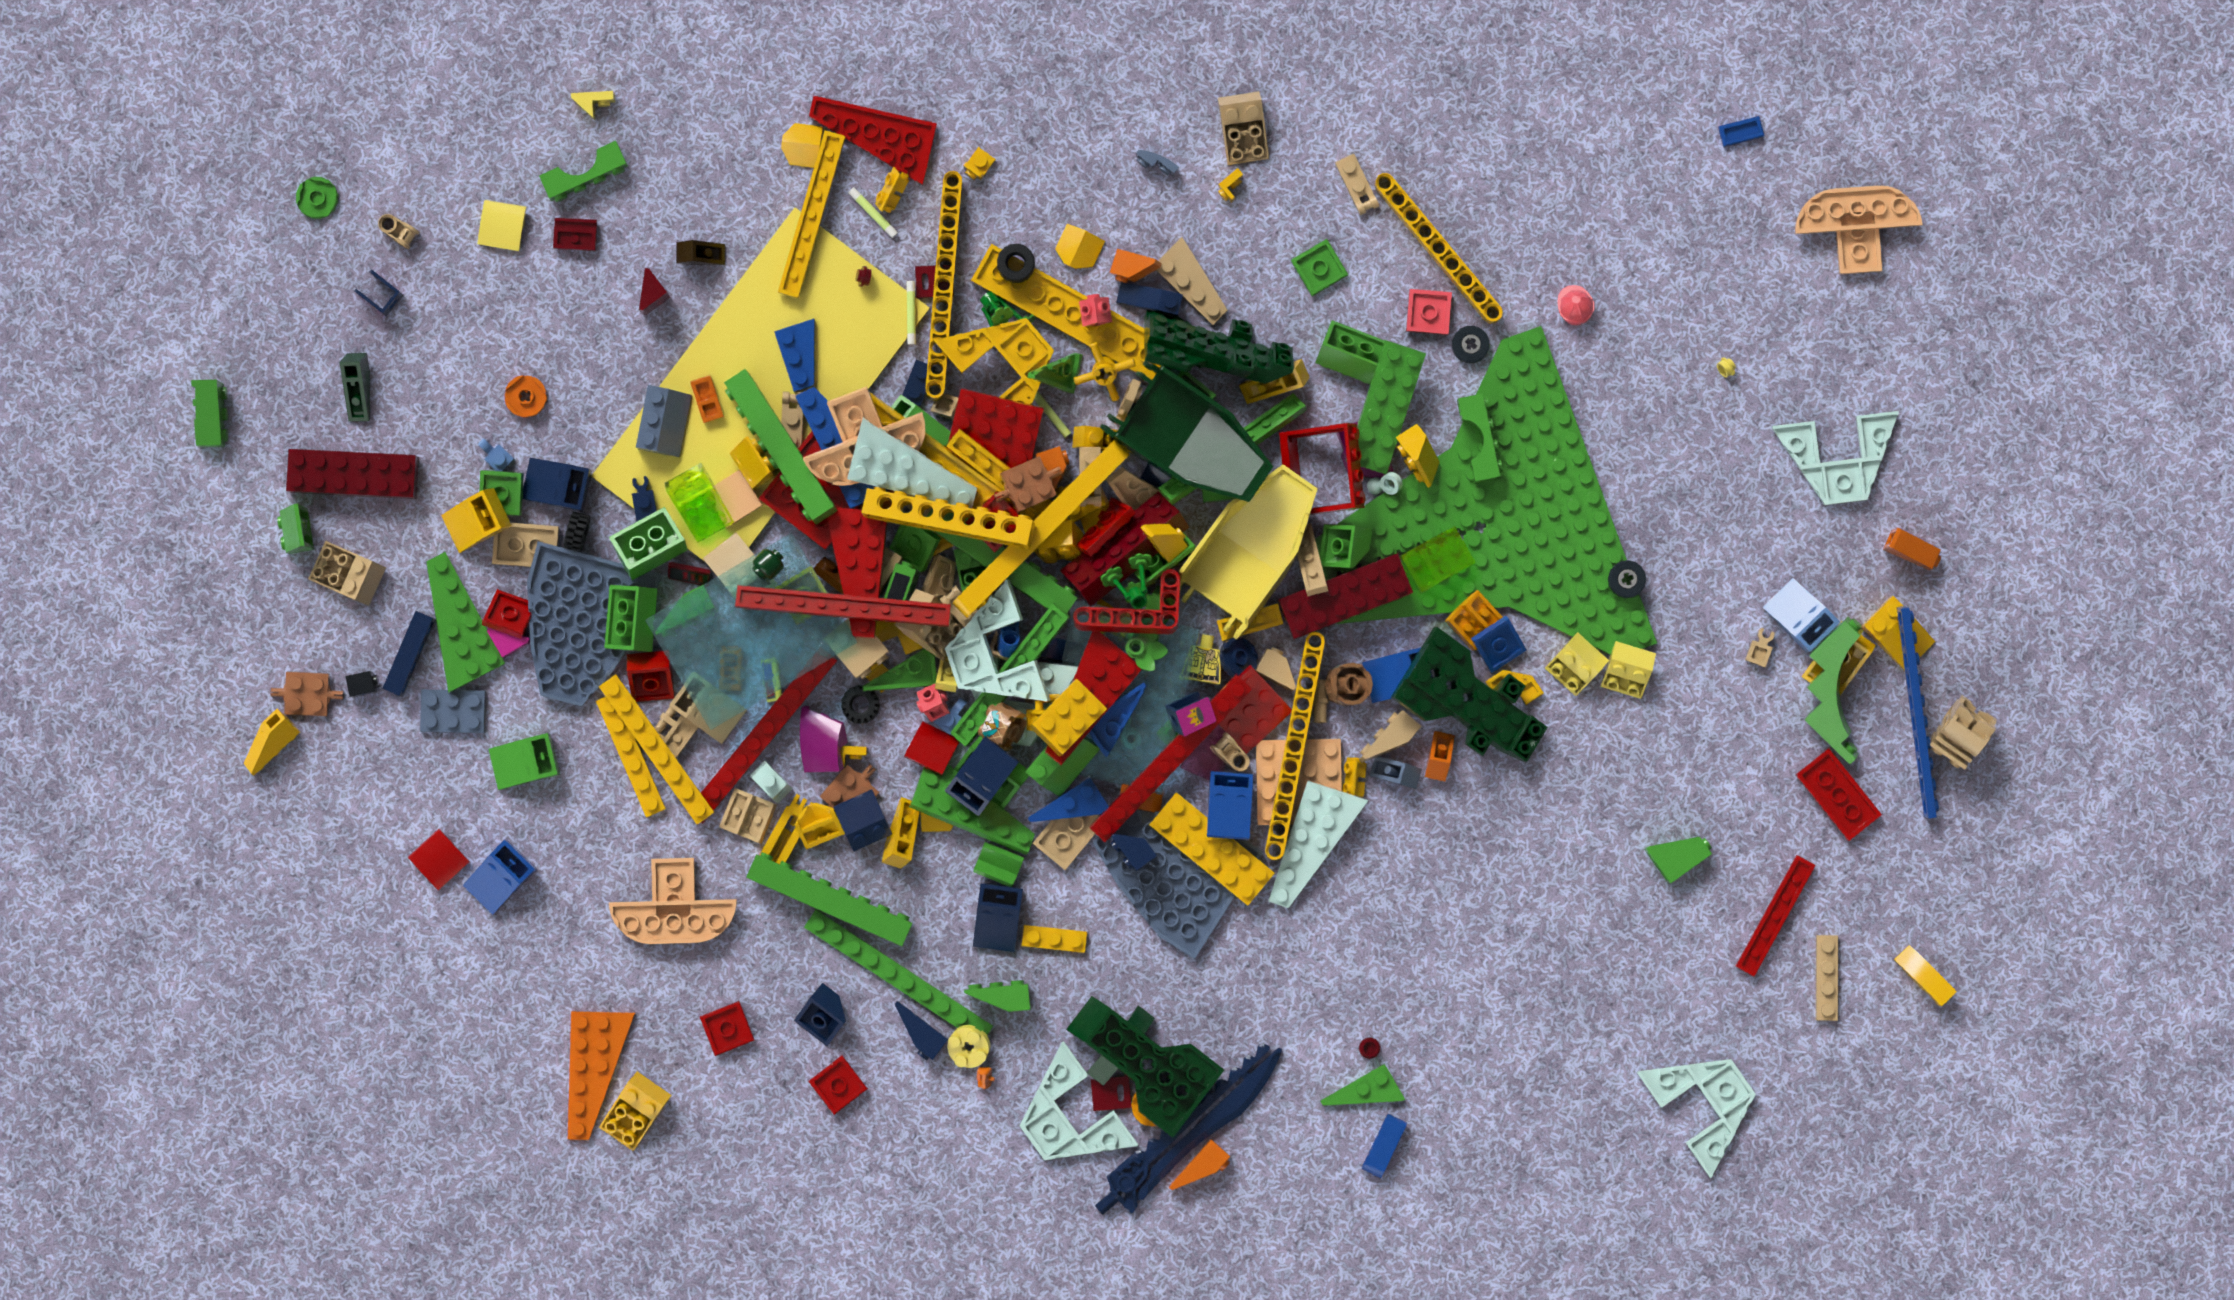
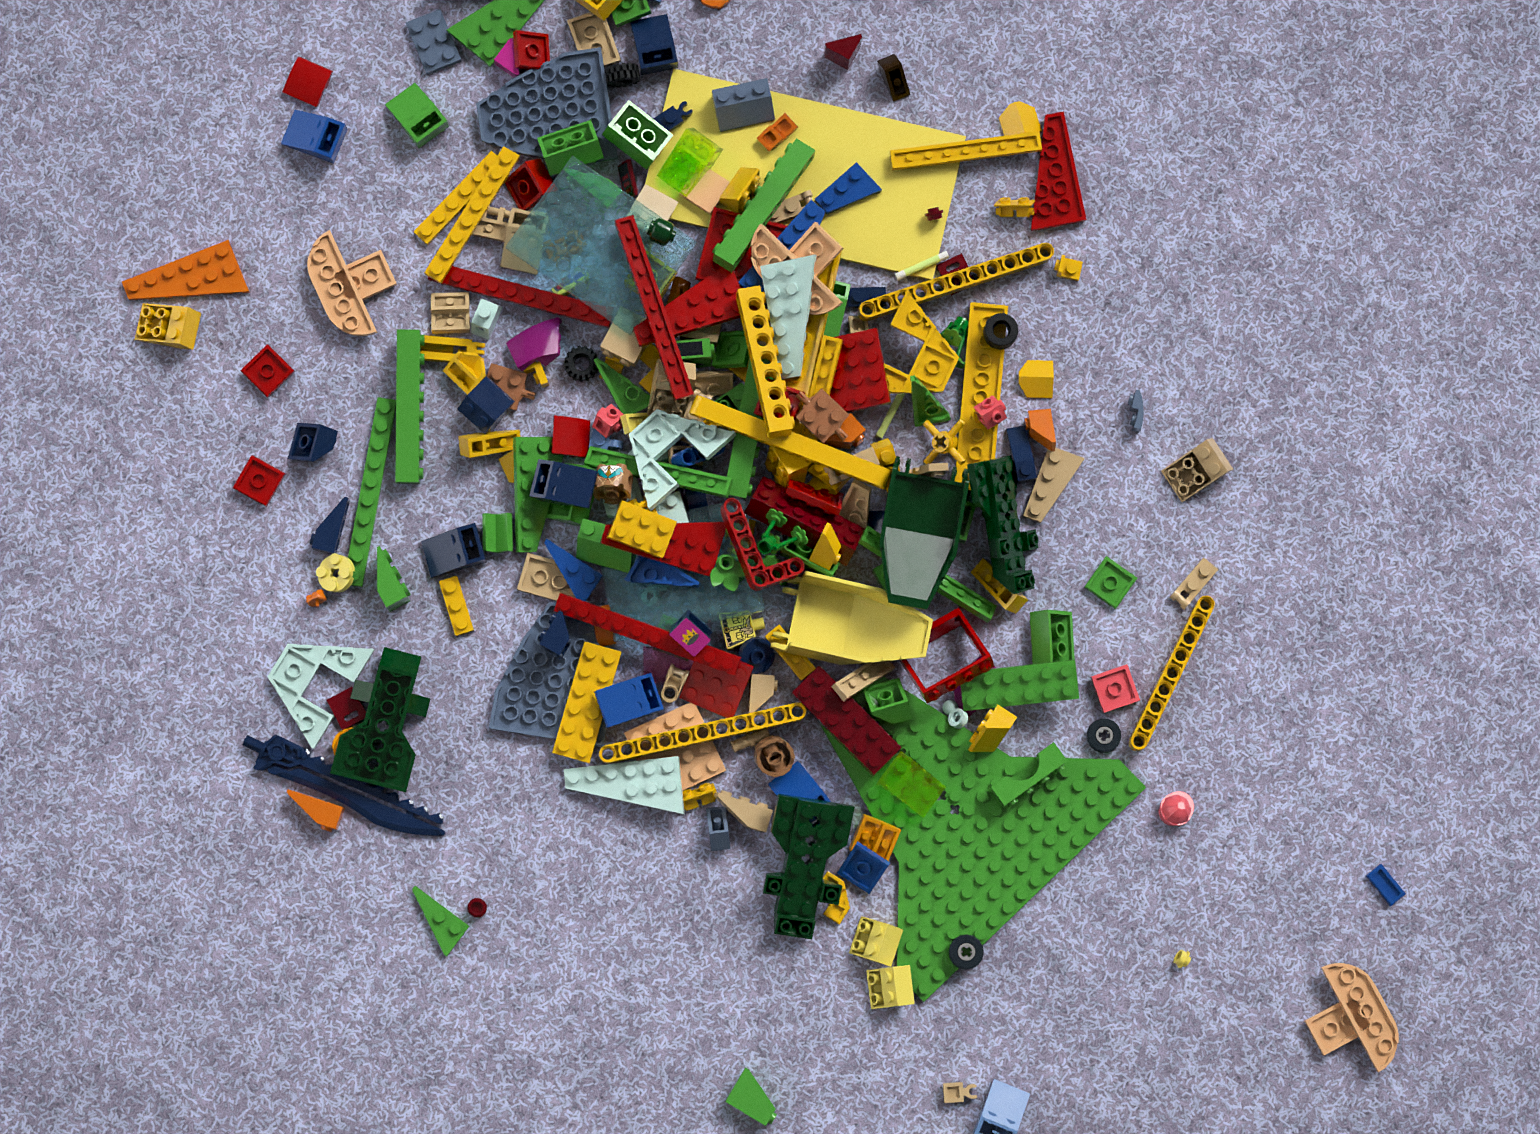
camera: 60 degrees right, 5 degrees down
yellowish green bar [848,187,898,238] -> none
yellow bracket [1218,168,1243,203] -> none
blue beam [1361,1114,1407,1178] -> none
orange slope [1425,731,1455,782] -> none
light aqua wing [1772,411,1899,505] -> none

